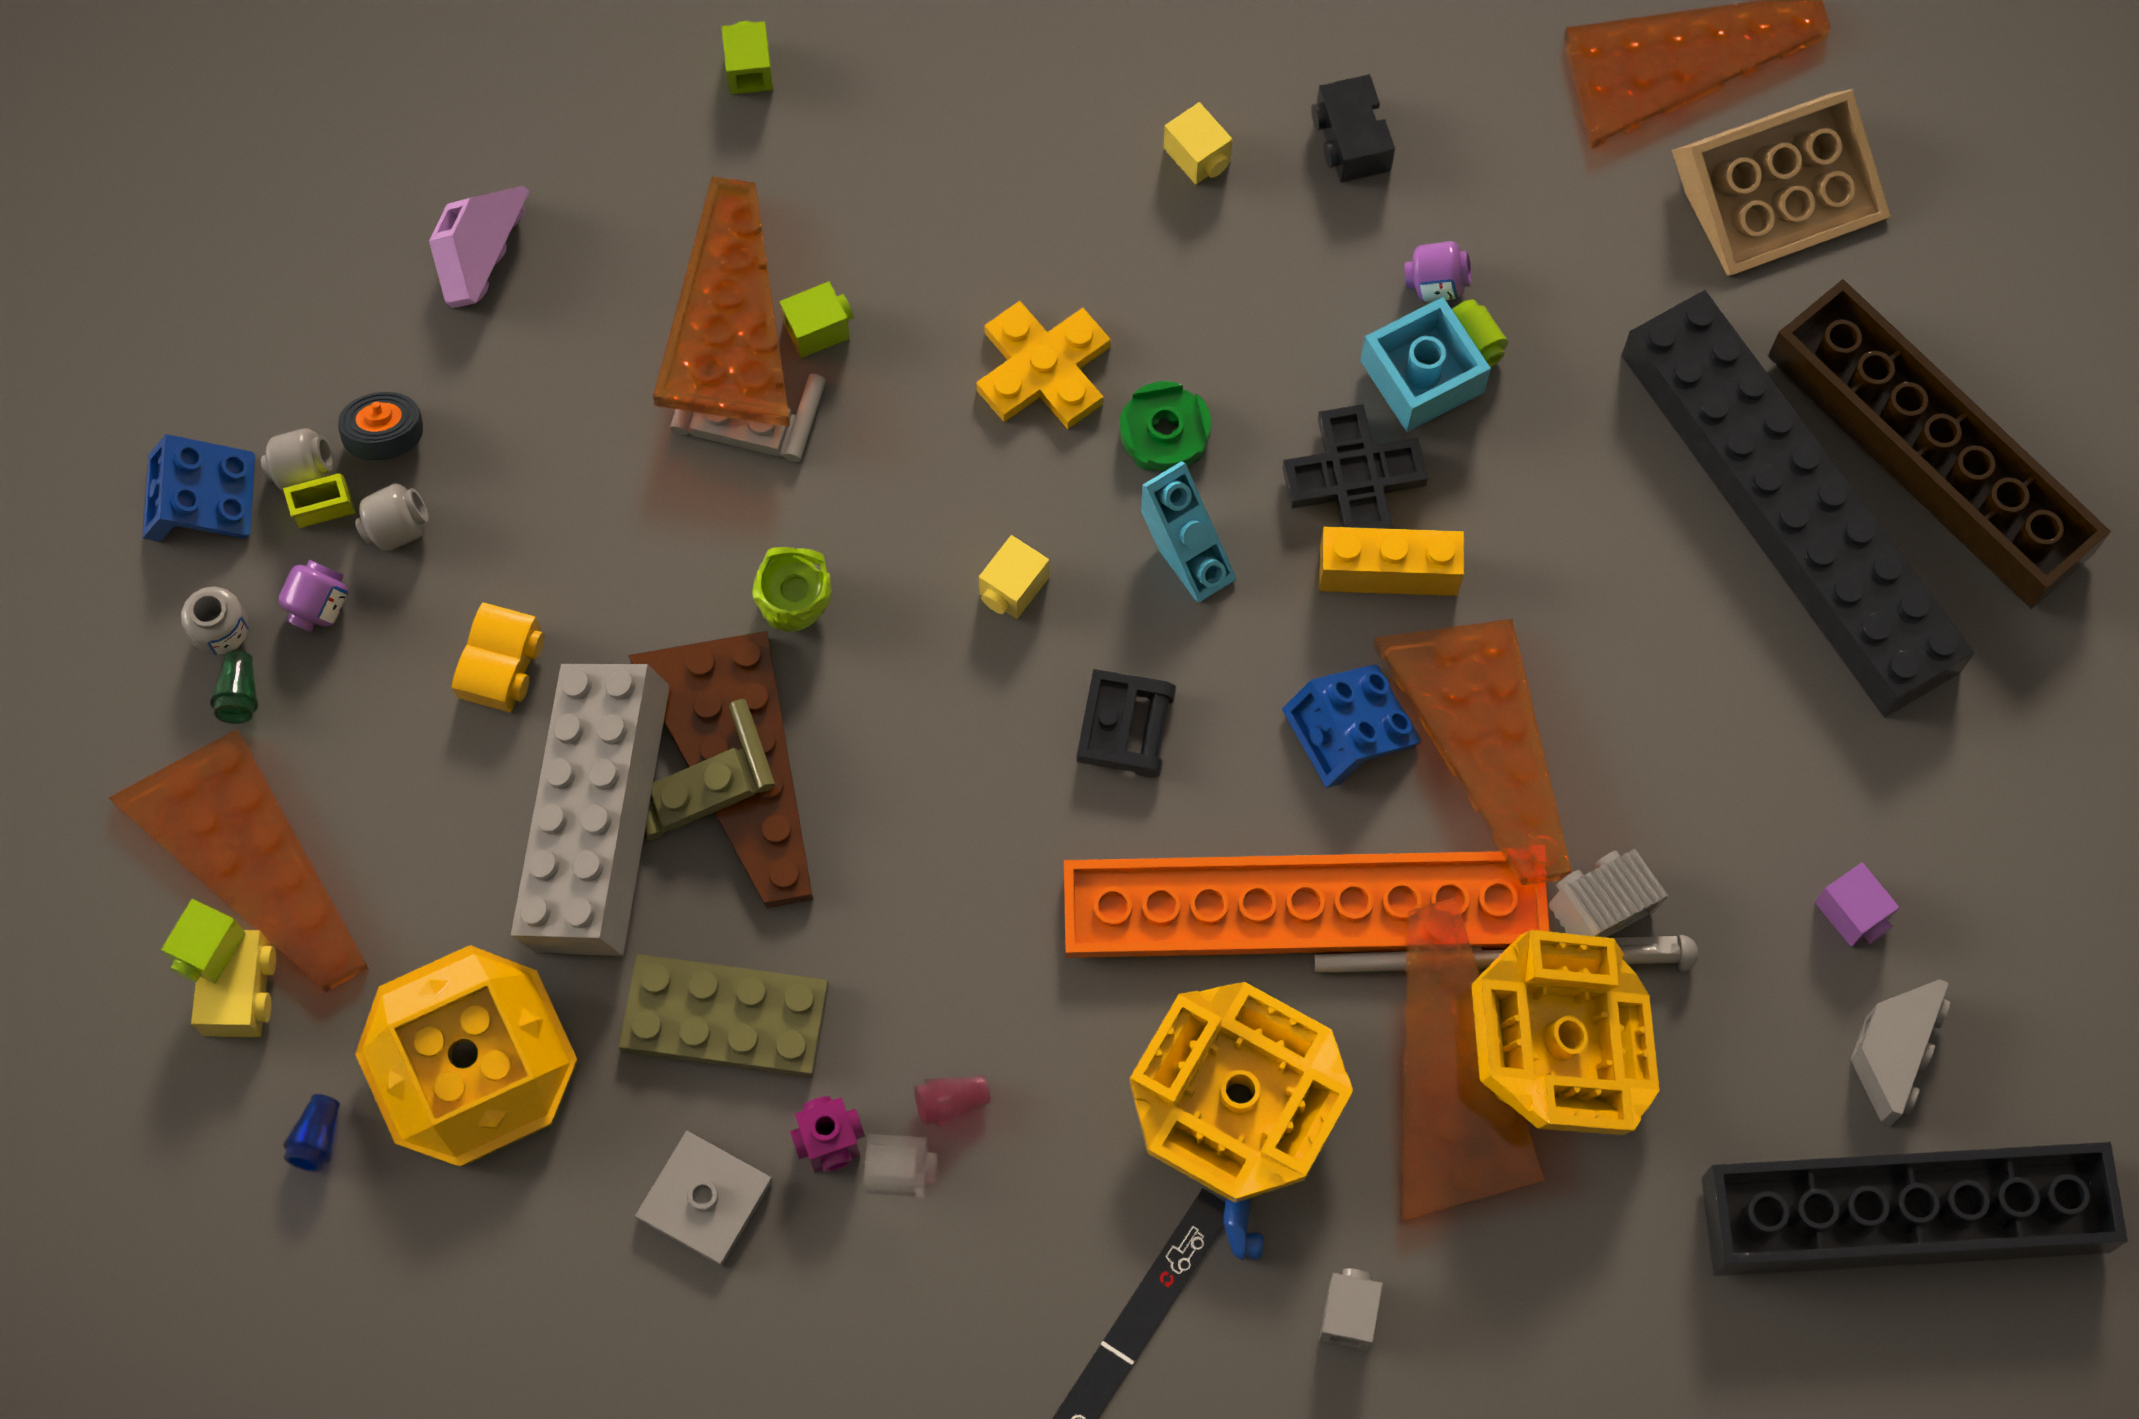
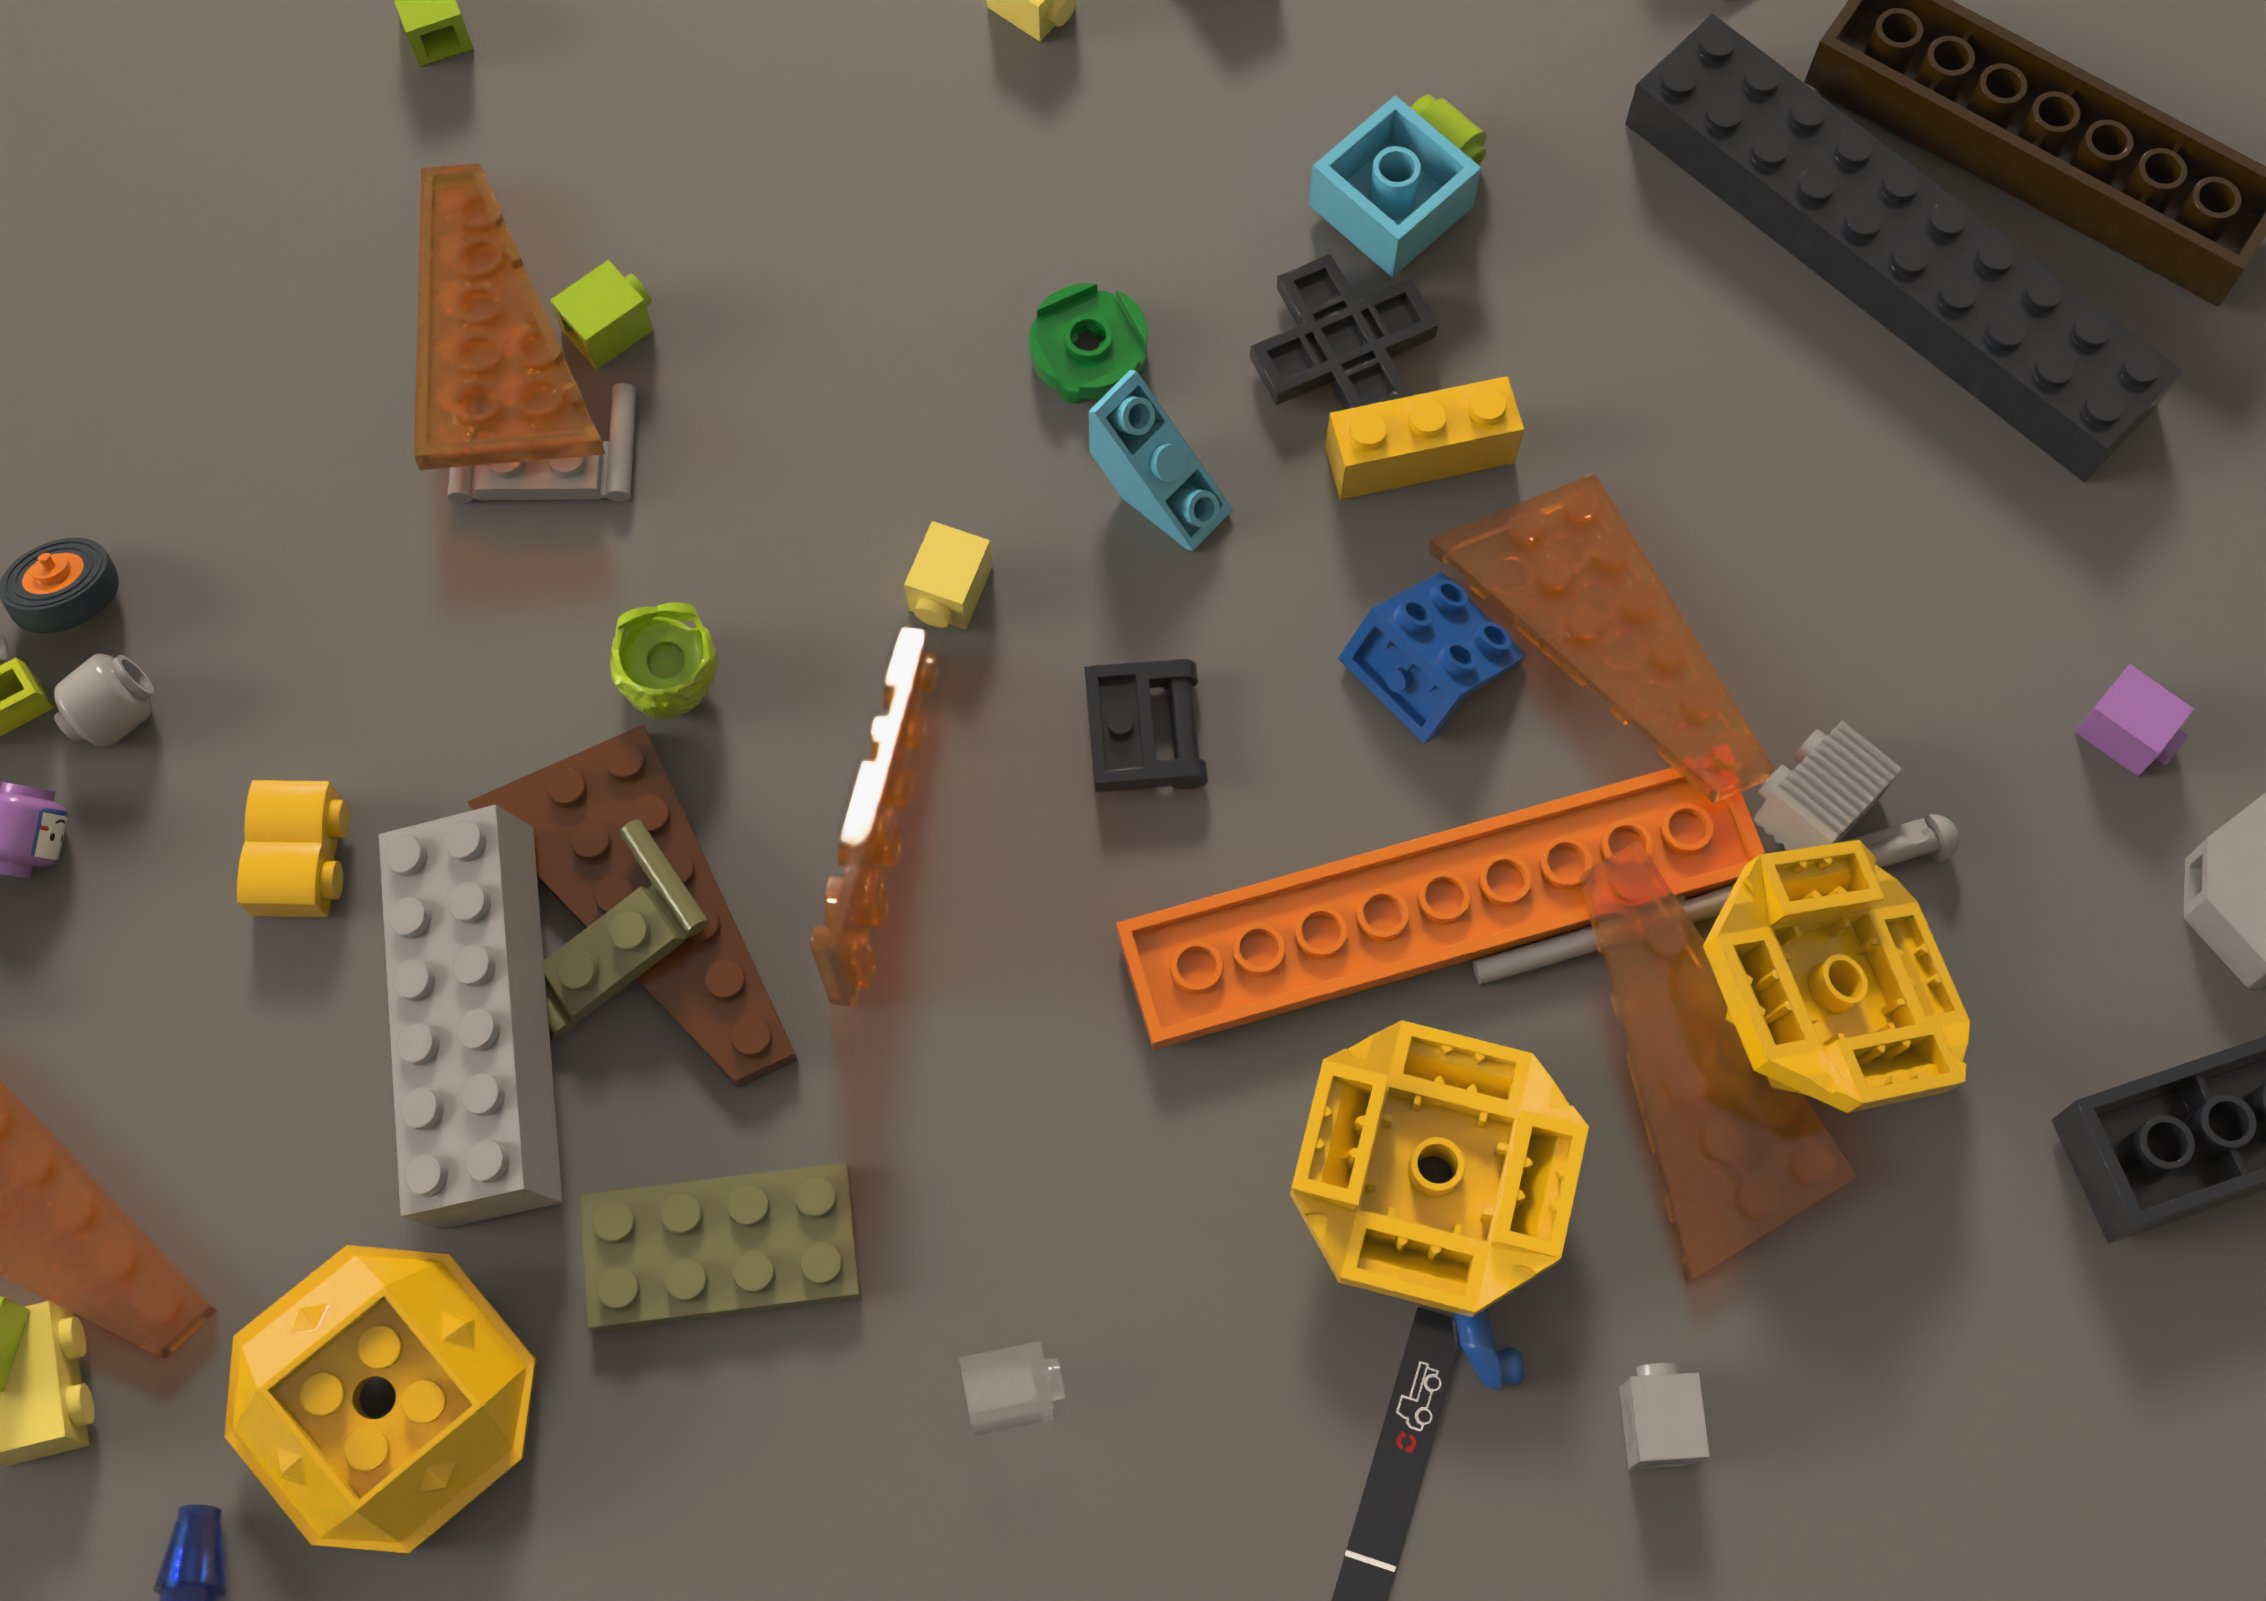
camera: 15 degrees left, 0 degrees up
lavender slope [429,186,530,308] -> none
light grey plate [635,1130,773,1267] -> none
magenta brick [790,1096,865,1173] -> none
clear pink cone [914,1075,990,1127] -> none
yellow plate [976,301,1111,430] -> none
medium lavender head [1404,241,1472,303] -> none
none -> clear orange wing [810,627,938,1008]

